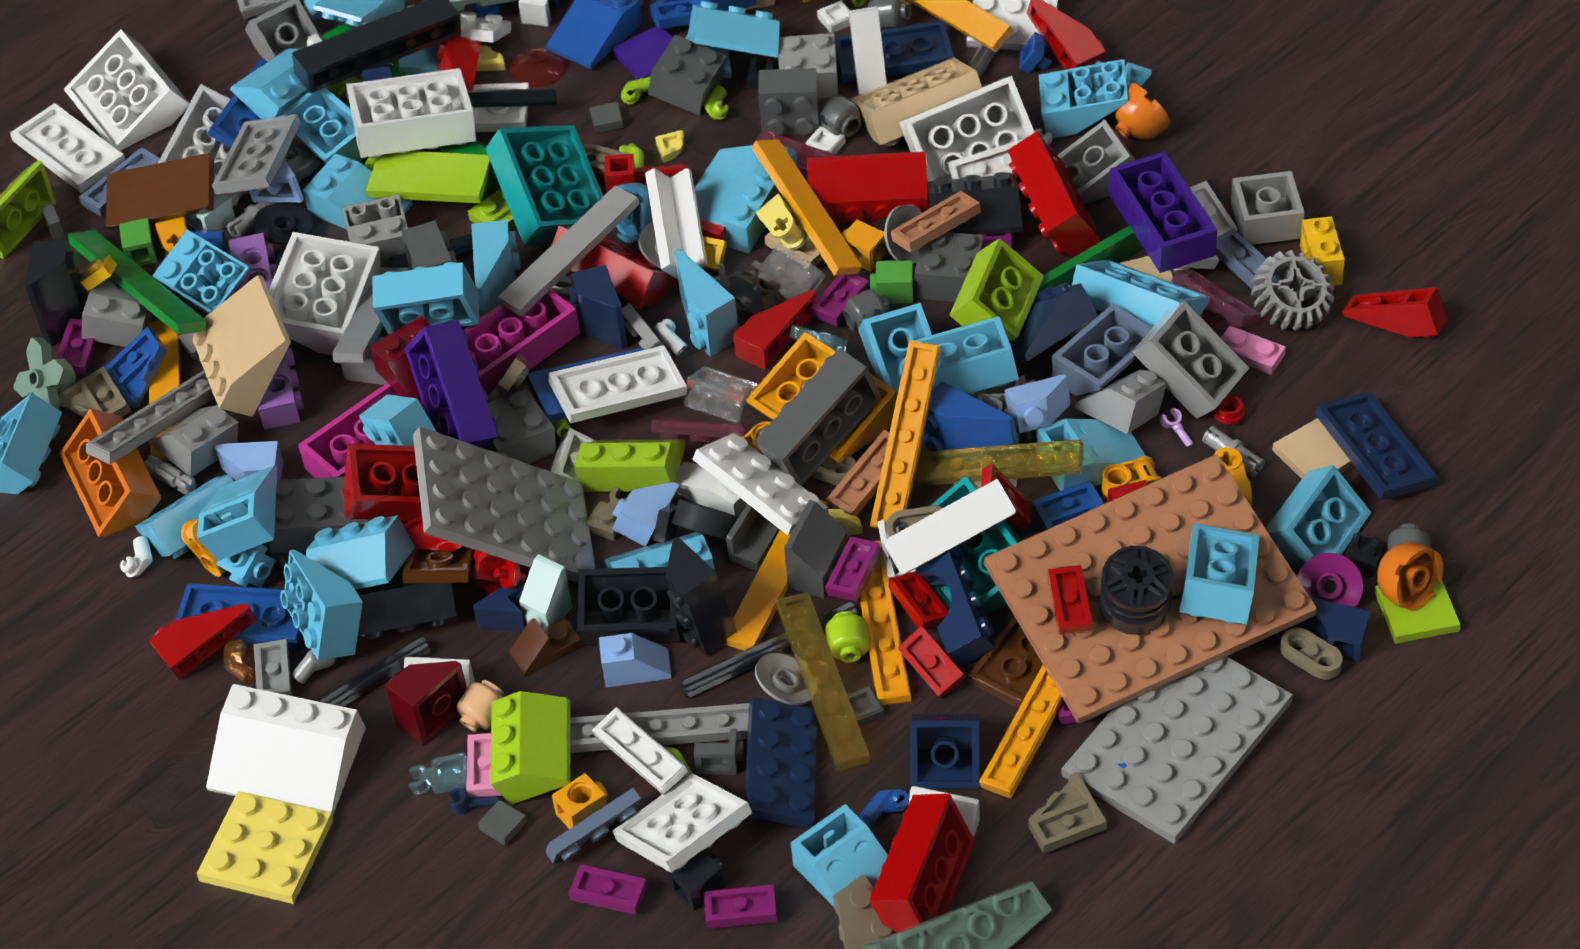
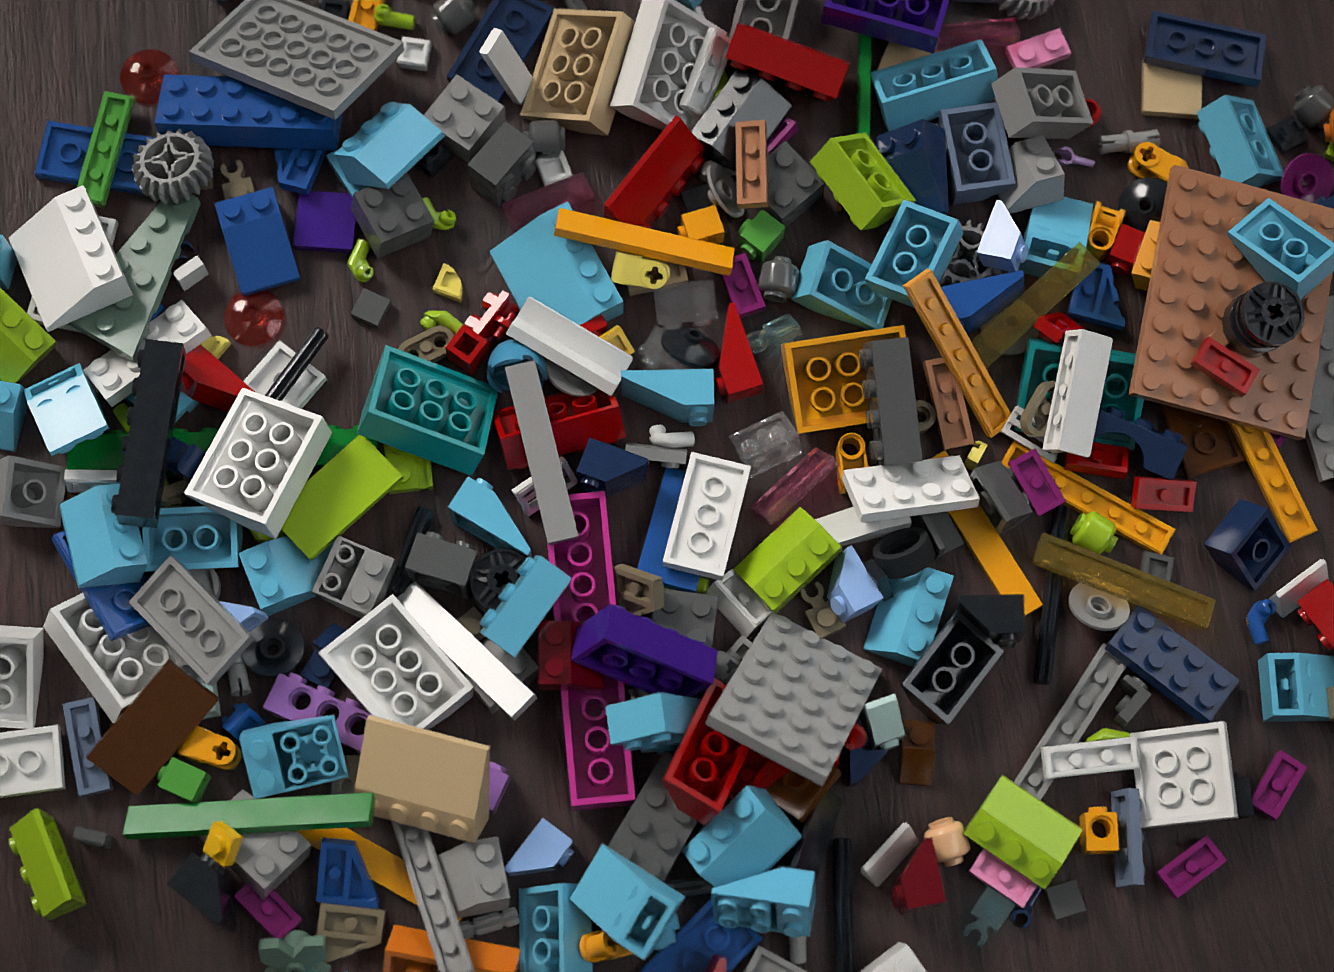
camera: 60 degrees left, 25 degrees up
light blue slope [599,633,672,688] -> none

